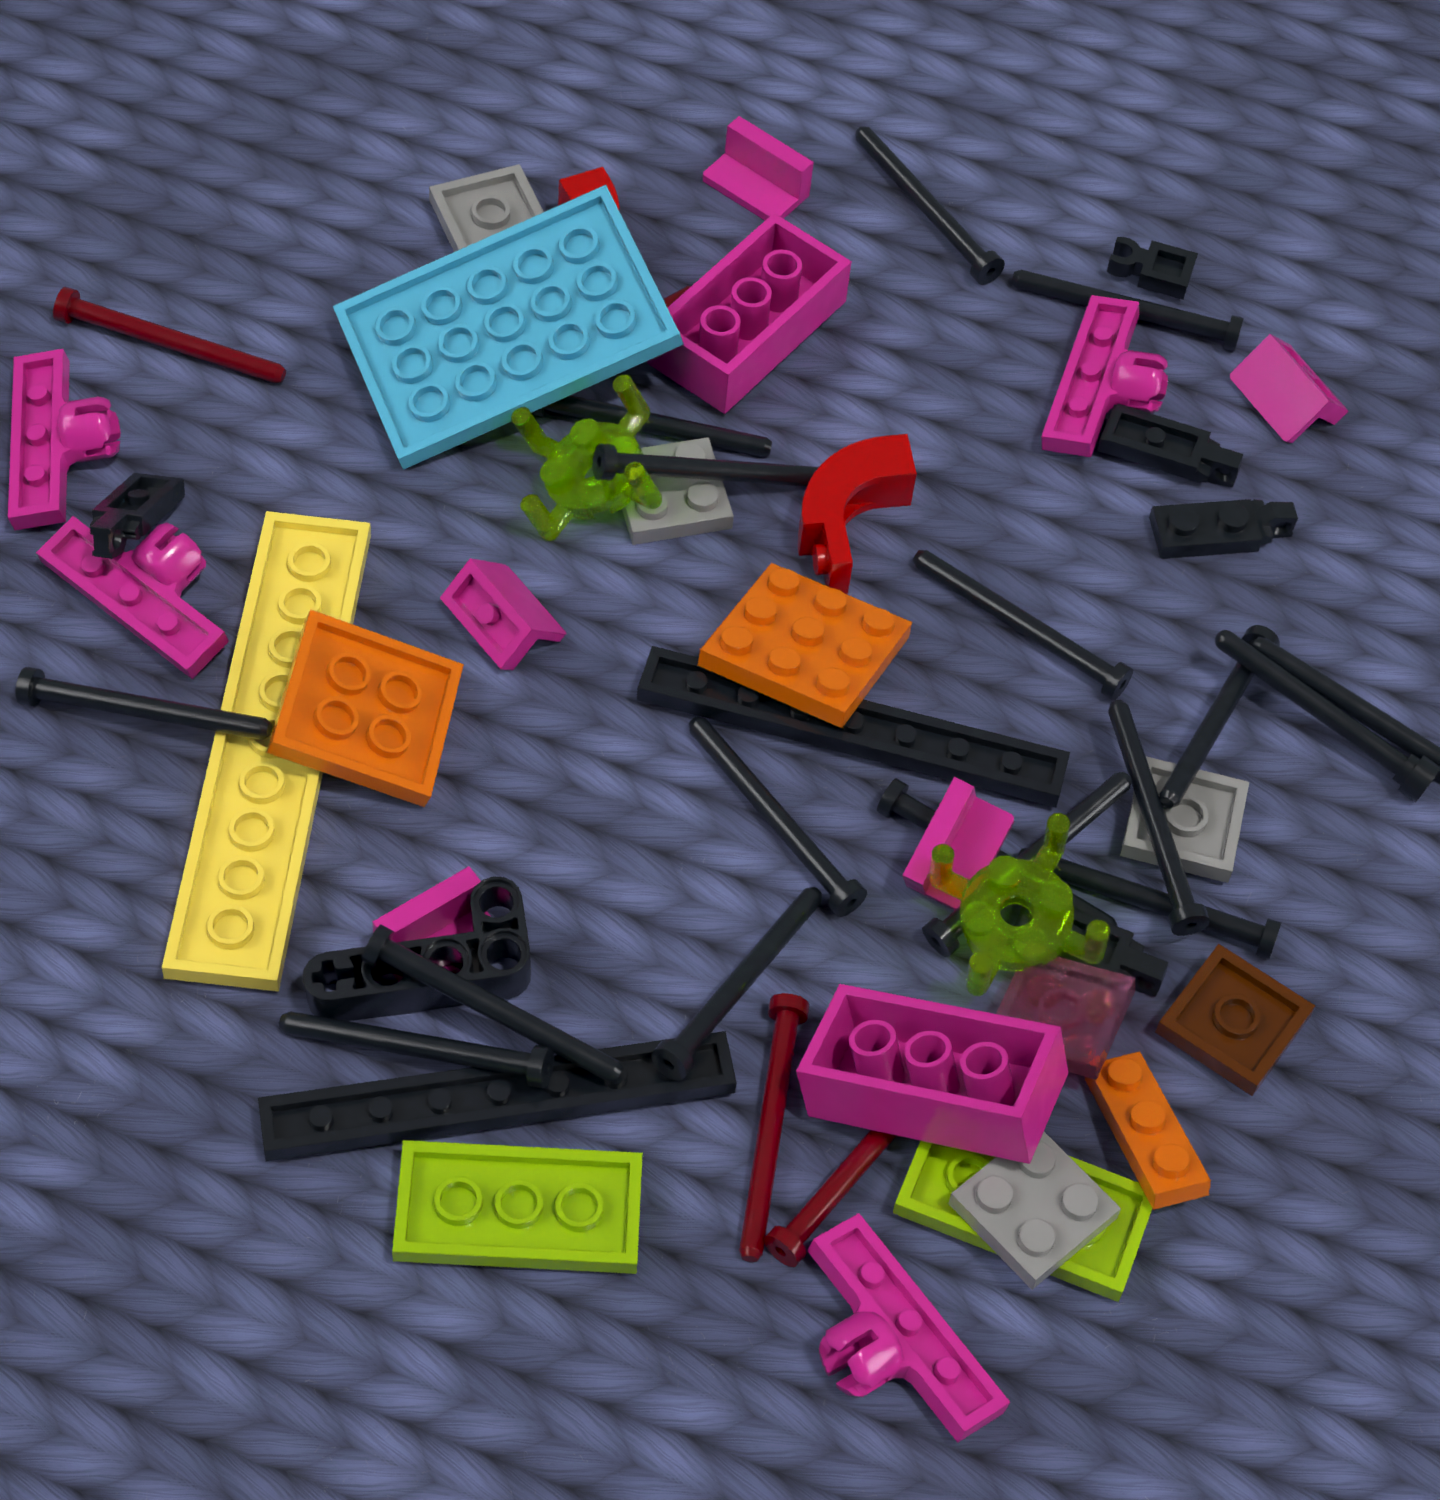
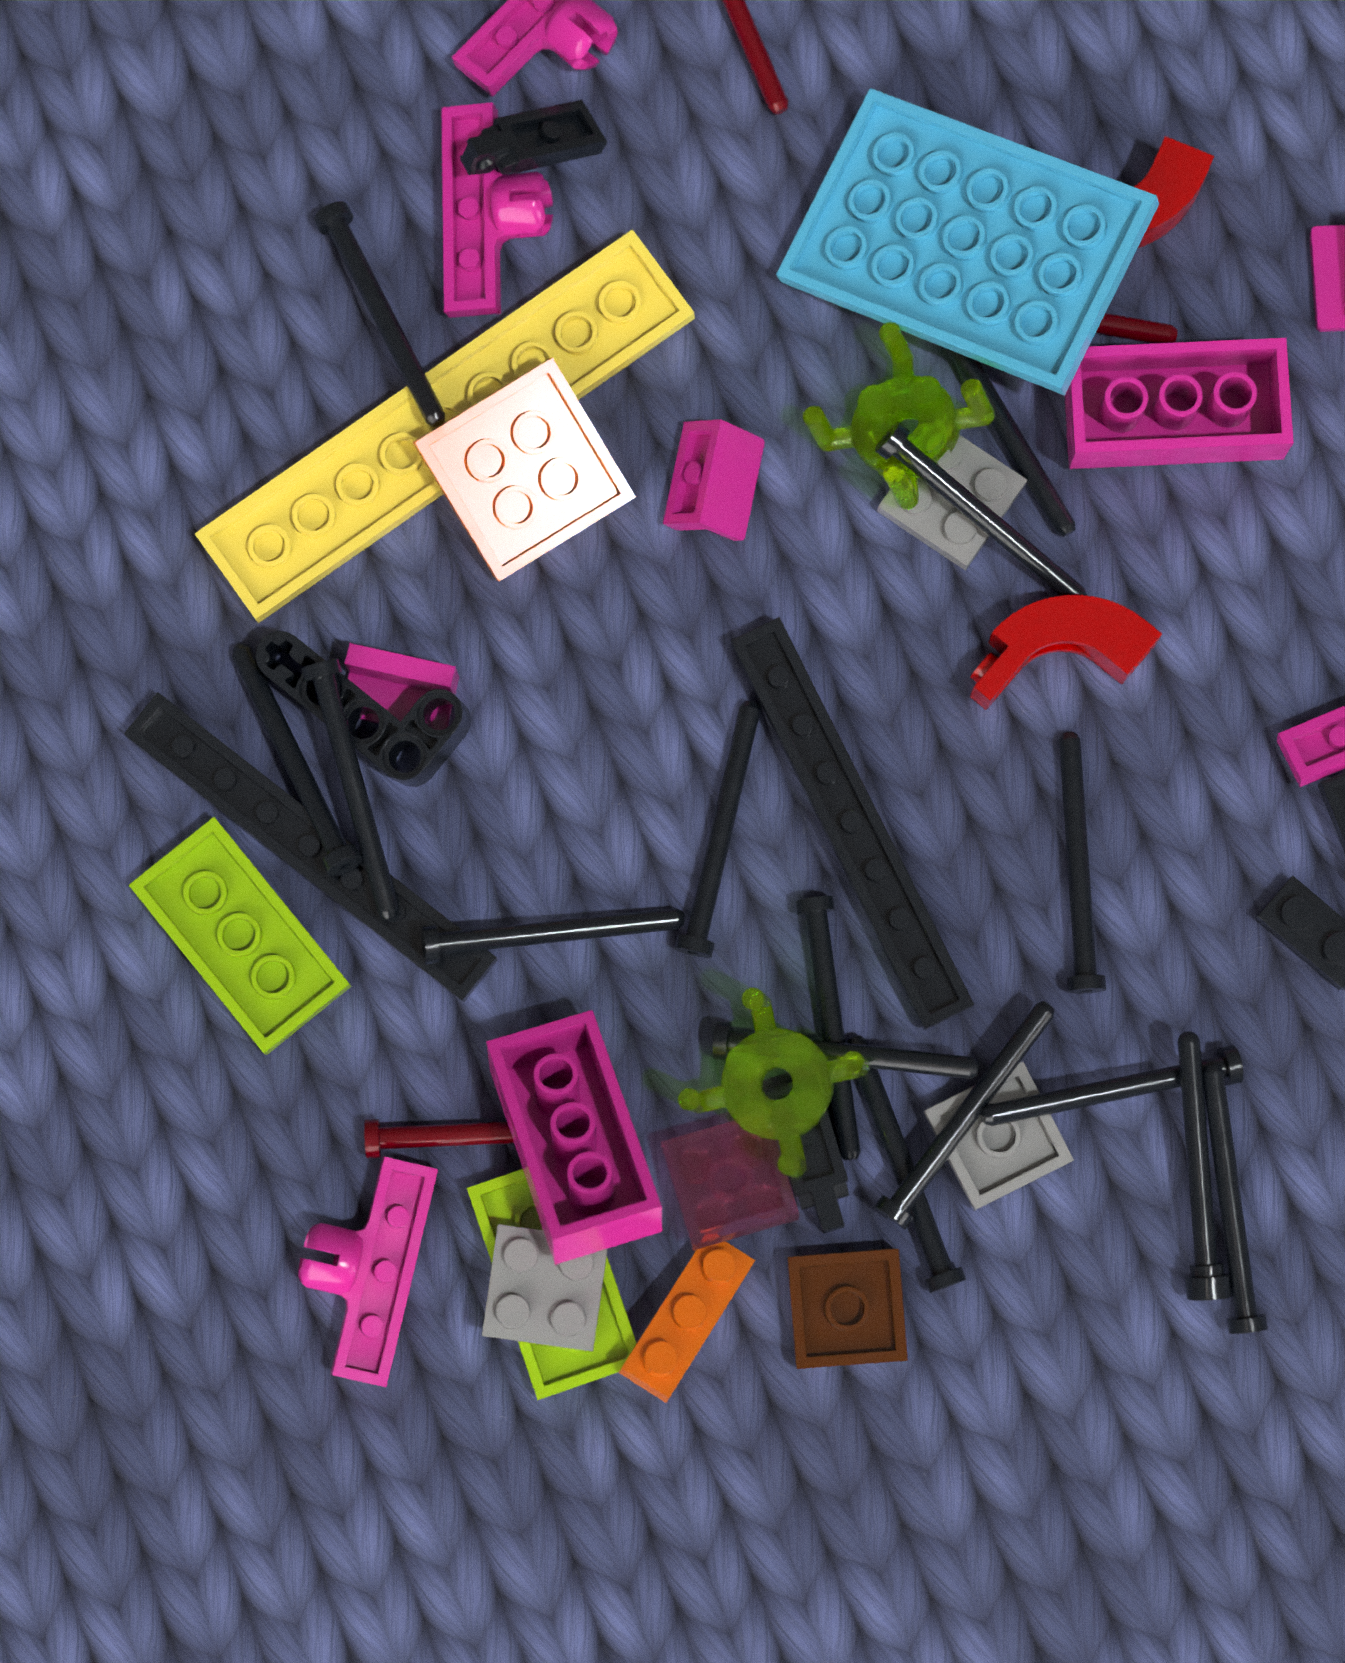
camera: 60 degrees right, 25 degrees up
light grey plate [429,164,544,252] -> none
orange plate [697,563,912,728] -> none
dark red bar [739,993,810,1262] -> none
dark pink panel [903,777,1014,910] -> none

